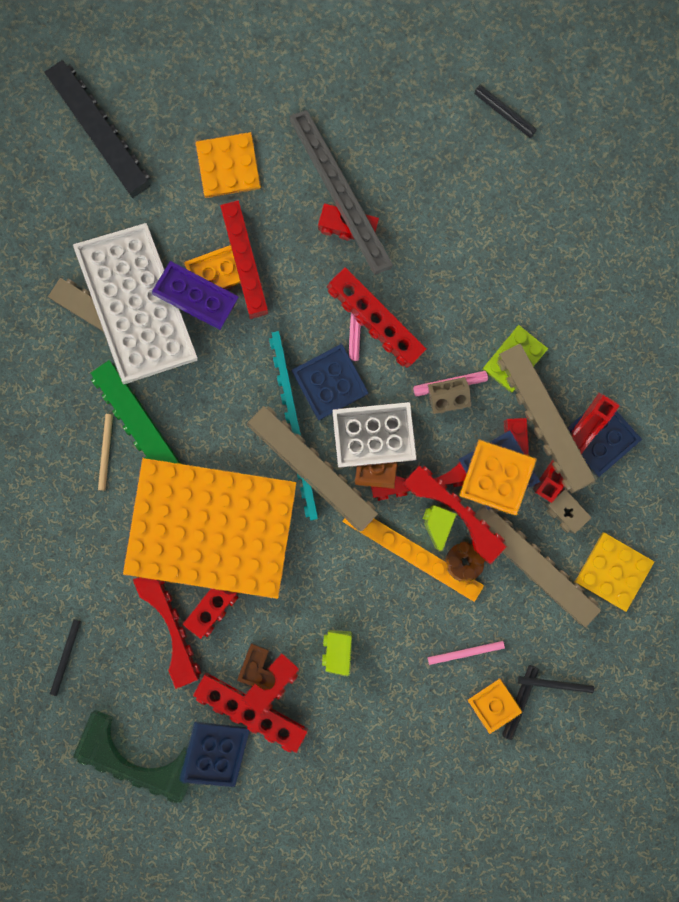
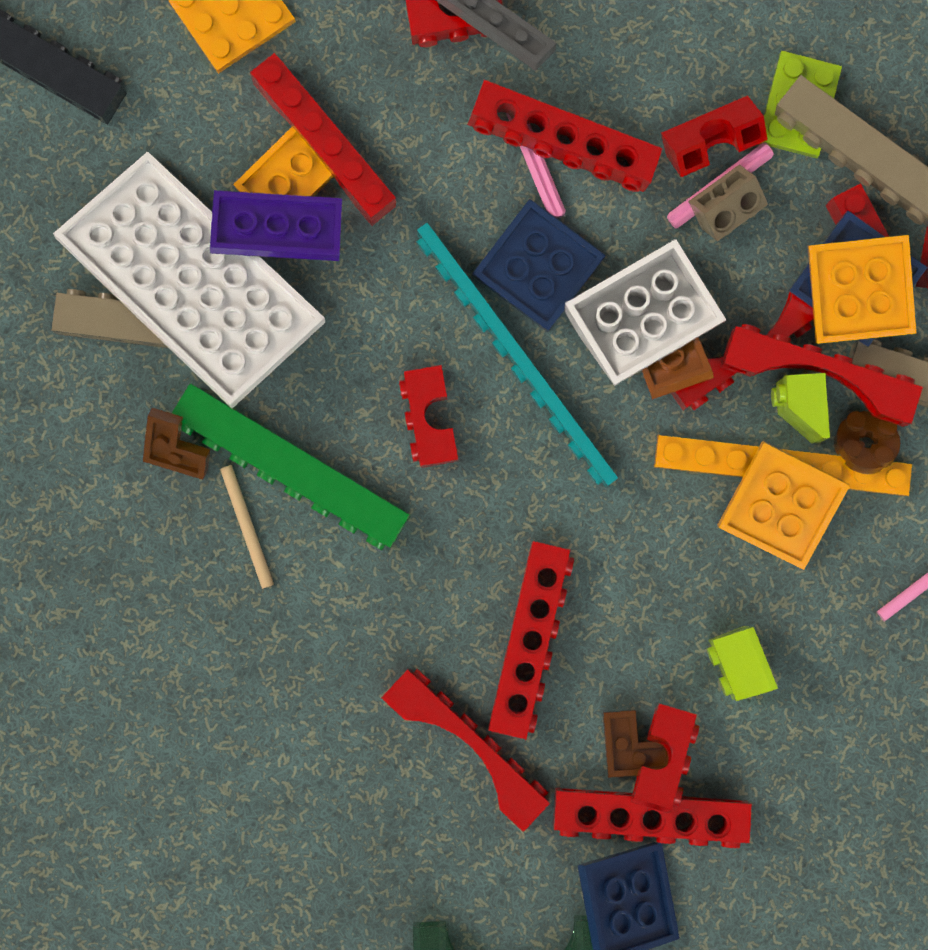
camera: 25 degrees left, 0 degrees up
black bar [50,619,81,696] -> none
light orange plate [123,458,297,599] -> none
dark tan brick [247,406,378,532] -> none
none -> reddish brown plate [143,408,210,480]
none -> red arch [399,365,458,468]
none -> red arch [661,95,768,177]
none -> light orange plate [718,441,850,570]

